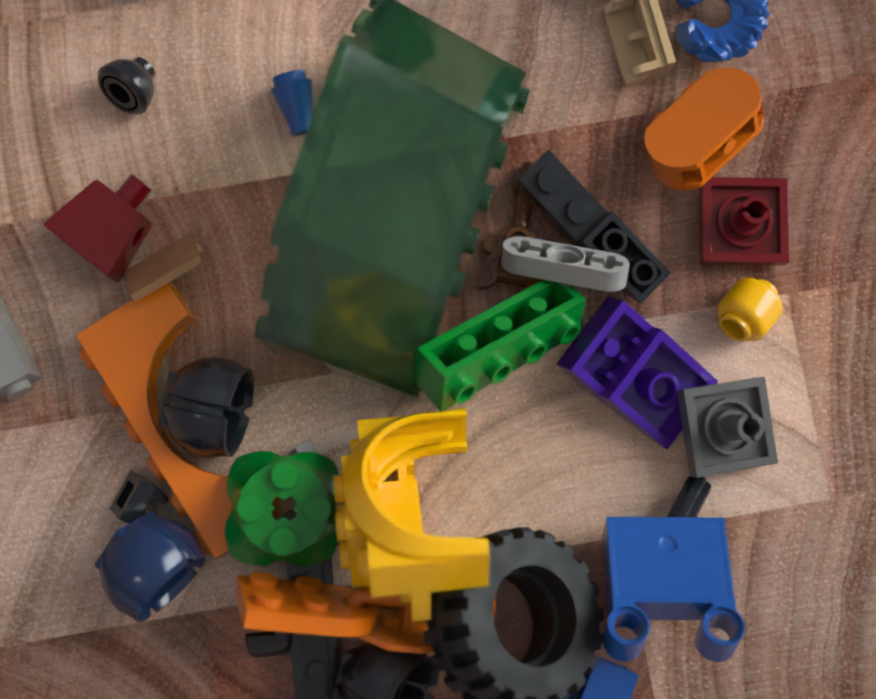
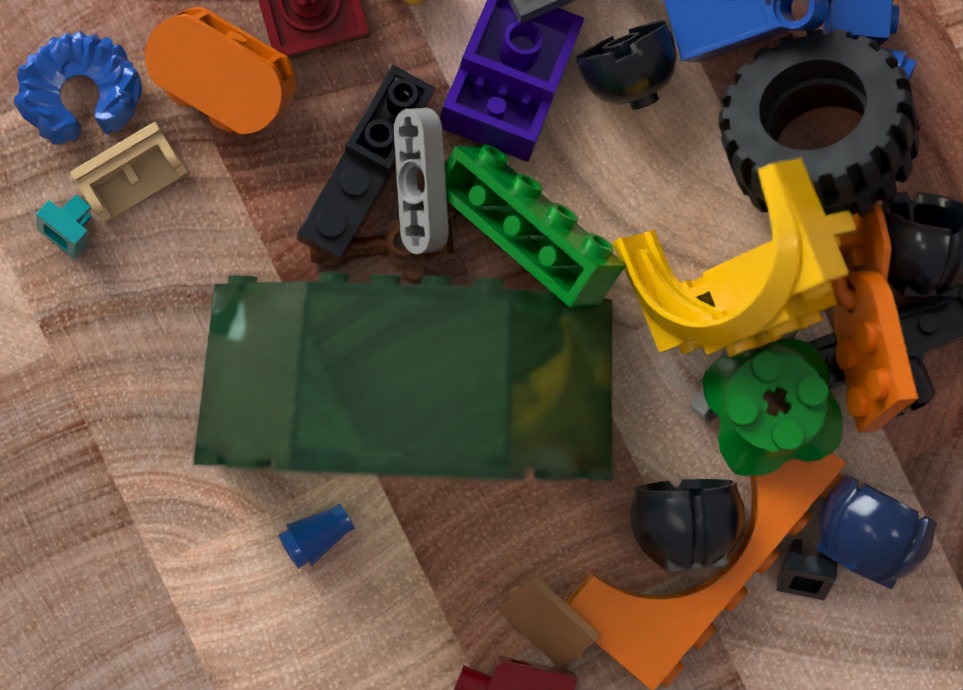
camera: 110 degrees left, 5 degrees up
none -> black cylinder [576,20,677,110]

